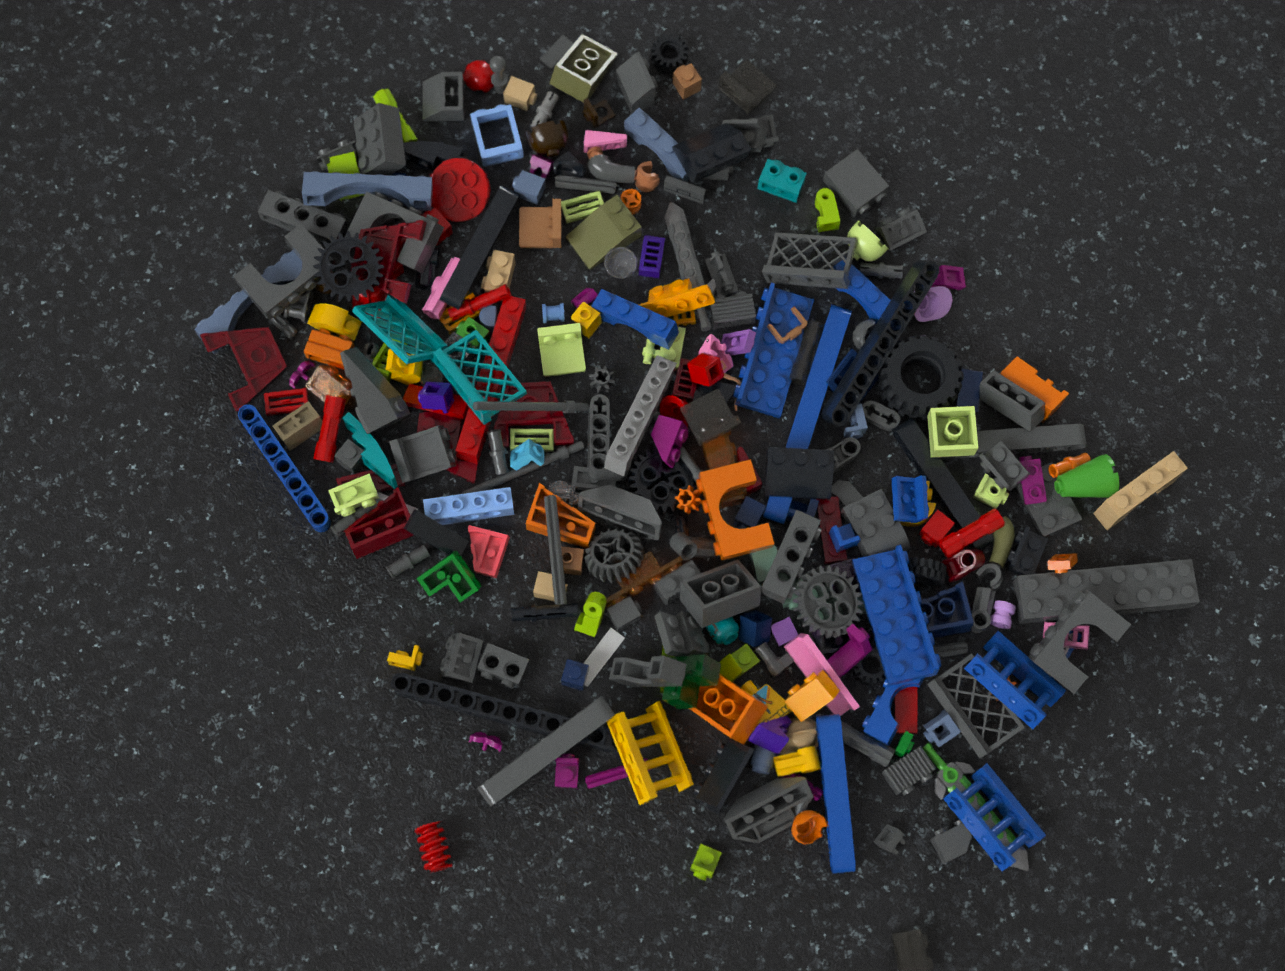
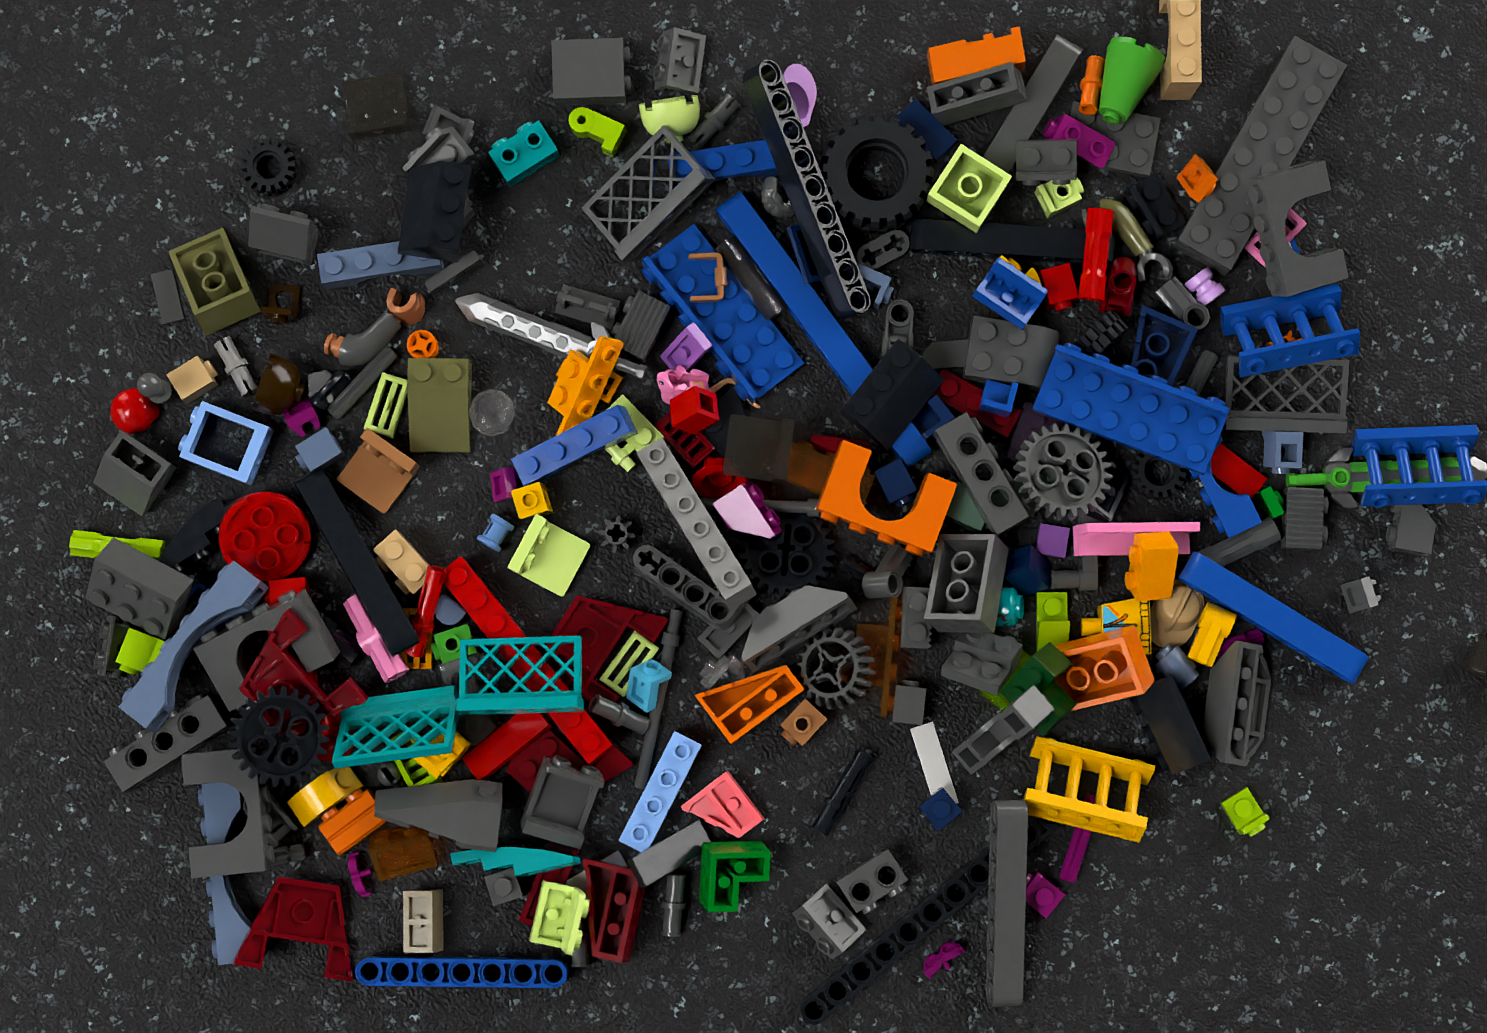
camera: 50 degrees left, 10 degrees up
red tile [264,388,309,416] -> none
red axle [313,395,346,463] -> none
yellow bracket [387,645,423,671] -> none
dark purple brick [418,382,455,413] -> none
dark grey bar [473,400,589,413] -> none
tan brick [533,571,568,601] -> none
dark grey axle [544,495,567,605] -> none
lime leg [574,592,607,637] -> none
bright pink slope [584,130,627,153] -> none
dark purple slope [638,235,665,278] -> none
medium nougat brick [673,63,702,100] -> none
orange gear [675,485,702,514] -> none
dark purple slope [748,715,792,754] -> none
orange hair [791,810,828,845] -> none
magenta bracket [827,624,872,678] -> none
magenta bracket [932,265,966,290] -> none

